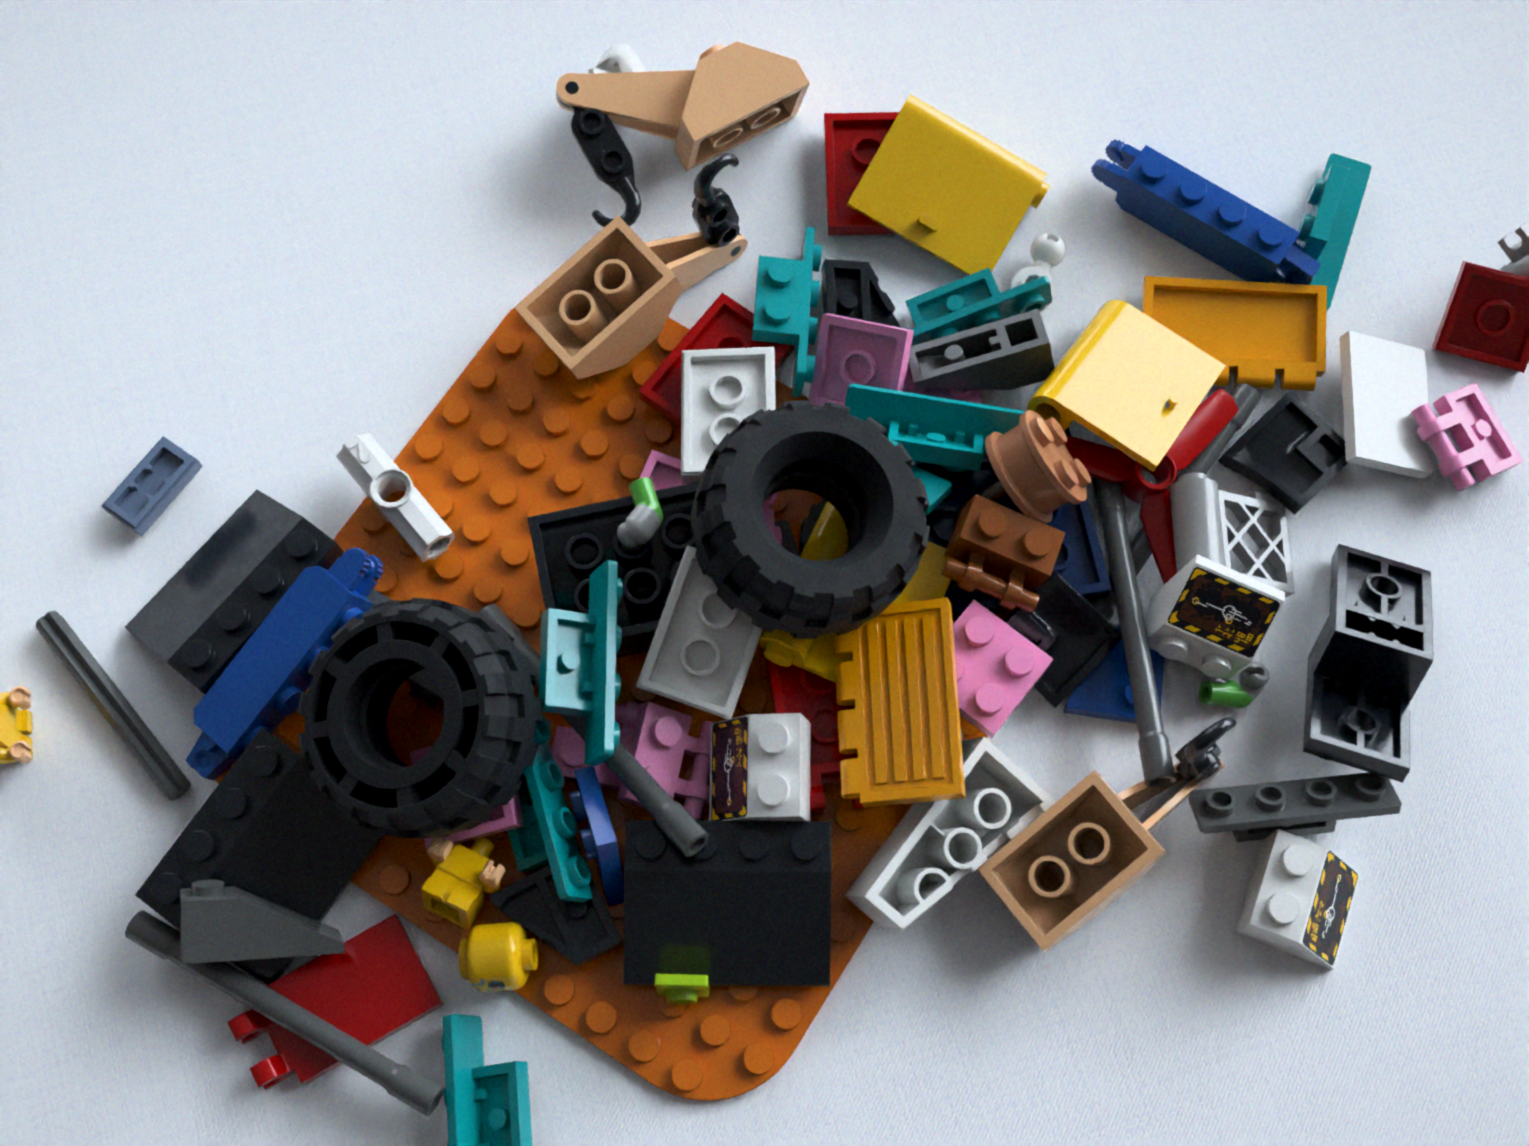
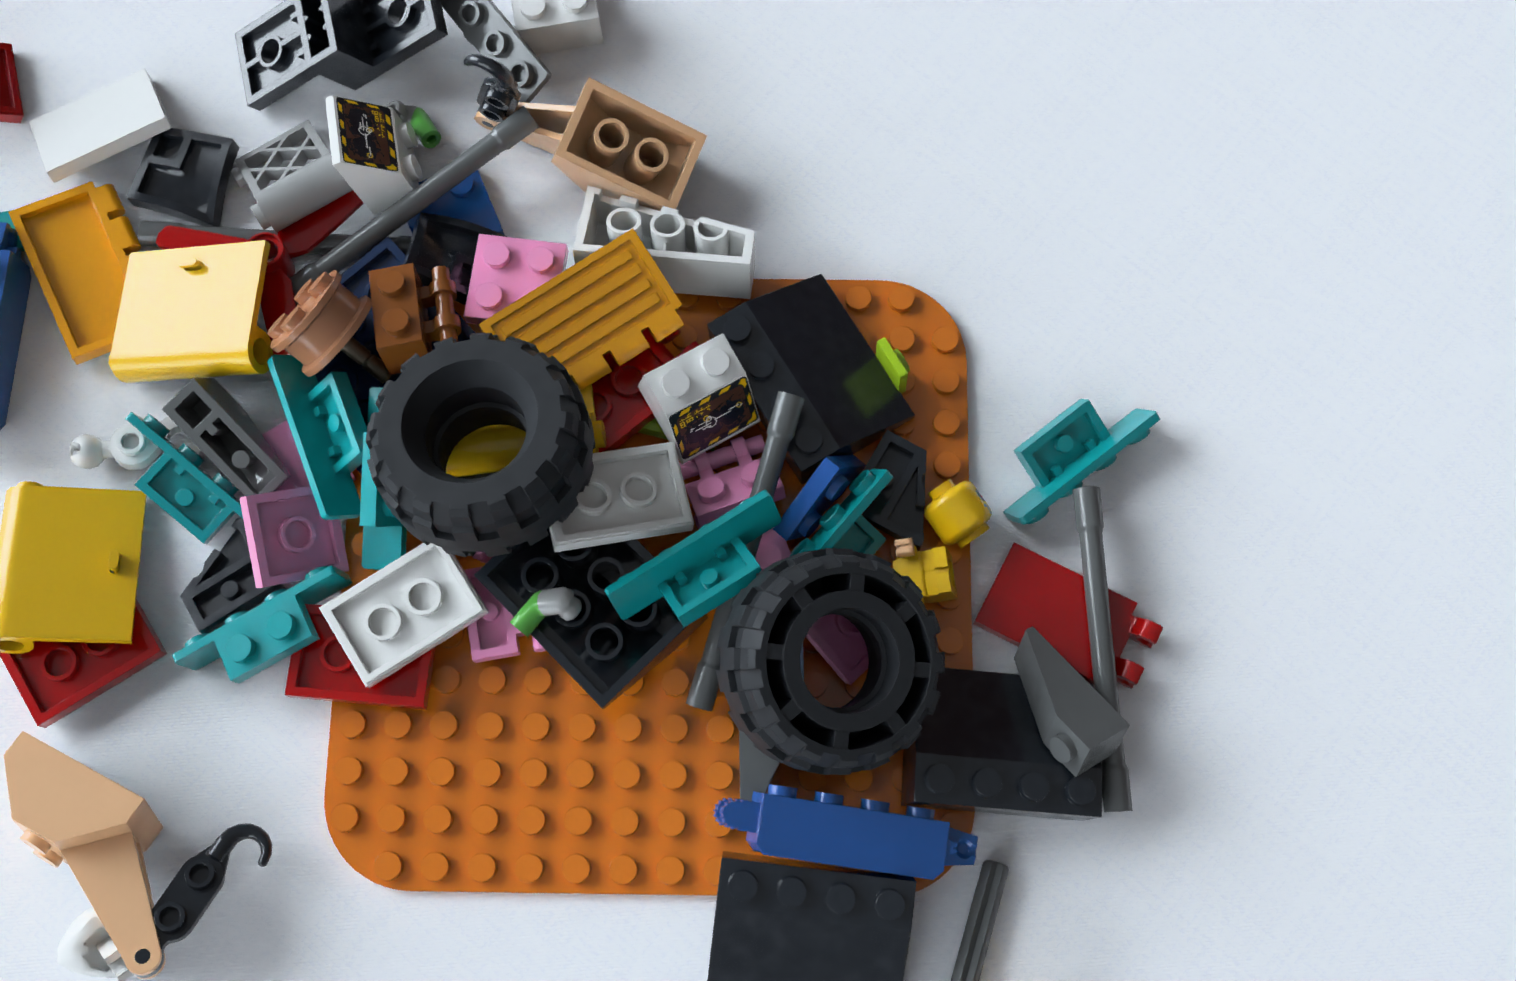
camera: 120 degrees left, 5 degrees up
white piece [336,432,455,562] -> none
light nougat slope [514,153,748,380] -> none
bright pink plate [1411,383,1523,492] -> none

